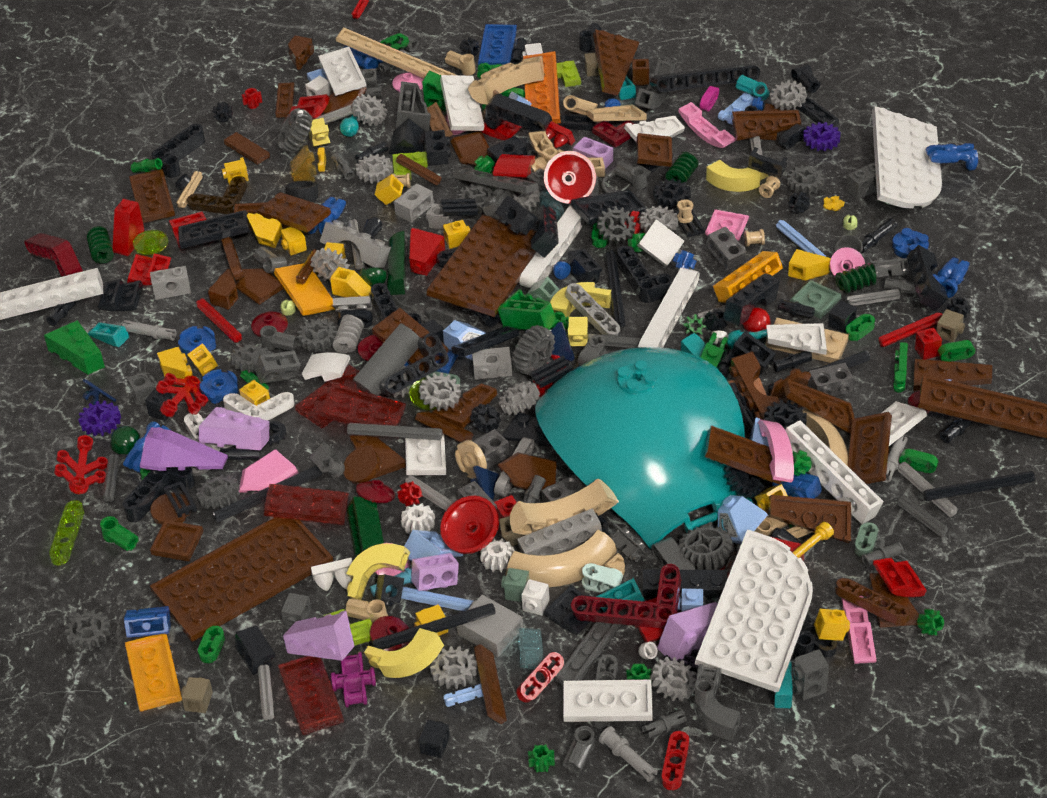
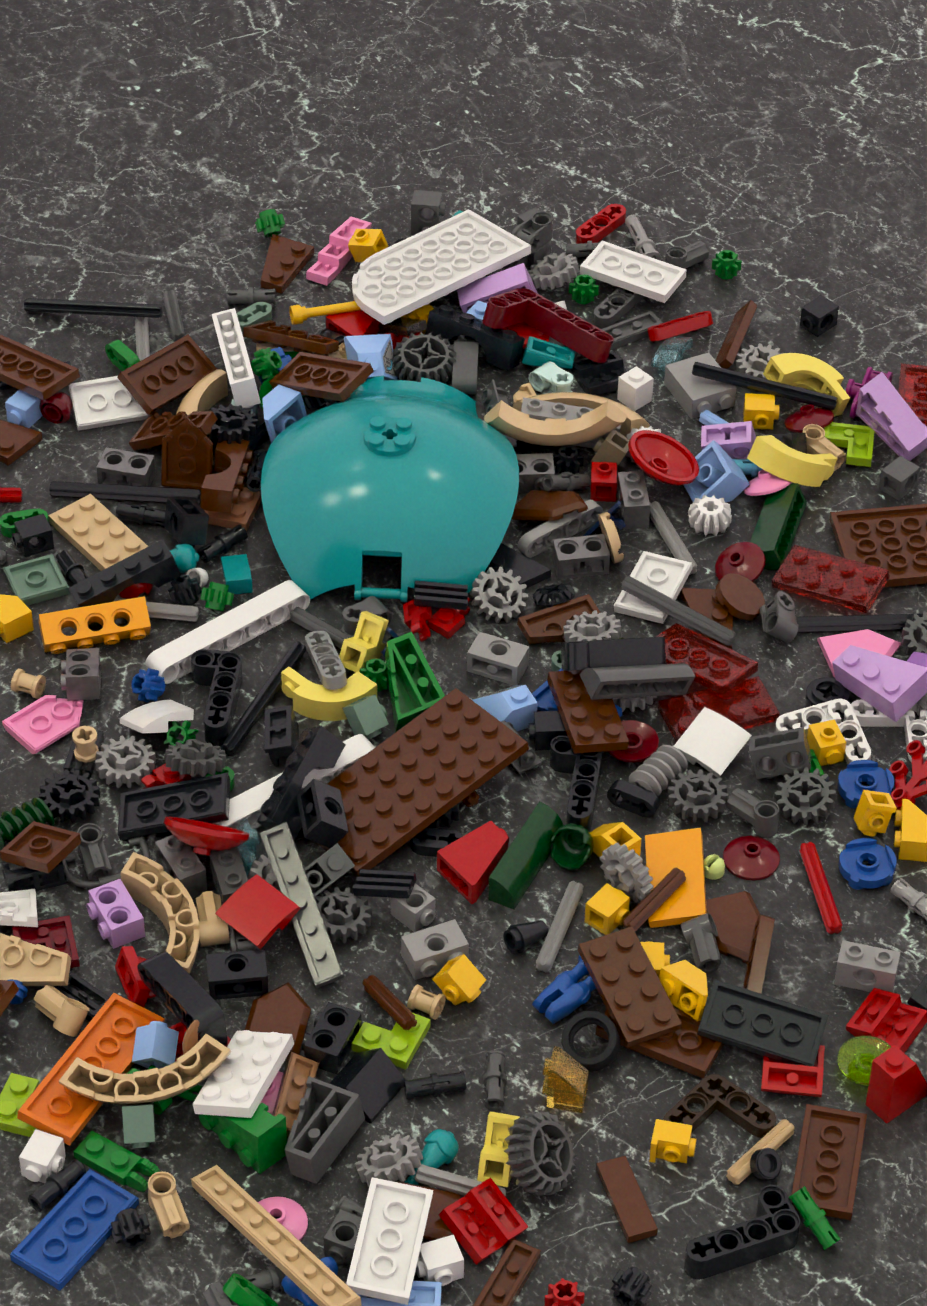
camera: 155 degrees left, 0 degrees up
reddish brown slope [208,268,239,310] -> none
white tile [311,558,353,591] -> none
yellow tile [317,148,326,172] -> none
light grey arch [320,220,391,268] -> none
light grey plate [333,296,372,313] -> none
light grey gear [356,154,393,184] -> none
red gear [397,481,423,506] -> none
reddish brown tile [415,411,473,442] -> none
yellow brick [443,220,470,249] -> none
light blue axle [443,684,483,707] -> none
black tile [451,326,519,357] -> none
green gear [474,155,495,173] -> none
sand green brick [501,568,530,602] -> none
dark grey gear [512,325,555,376] -> none
green hinge [700,332,728,368] -> none
bright pink slope [758,420,794,483] -> none
white wing [766,323,827,355] -> none
reddish brown beam [835,578,910,626] -> none
red slope [873,557,927,597] -> none
green hinge [893,342,908,393] -> none

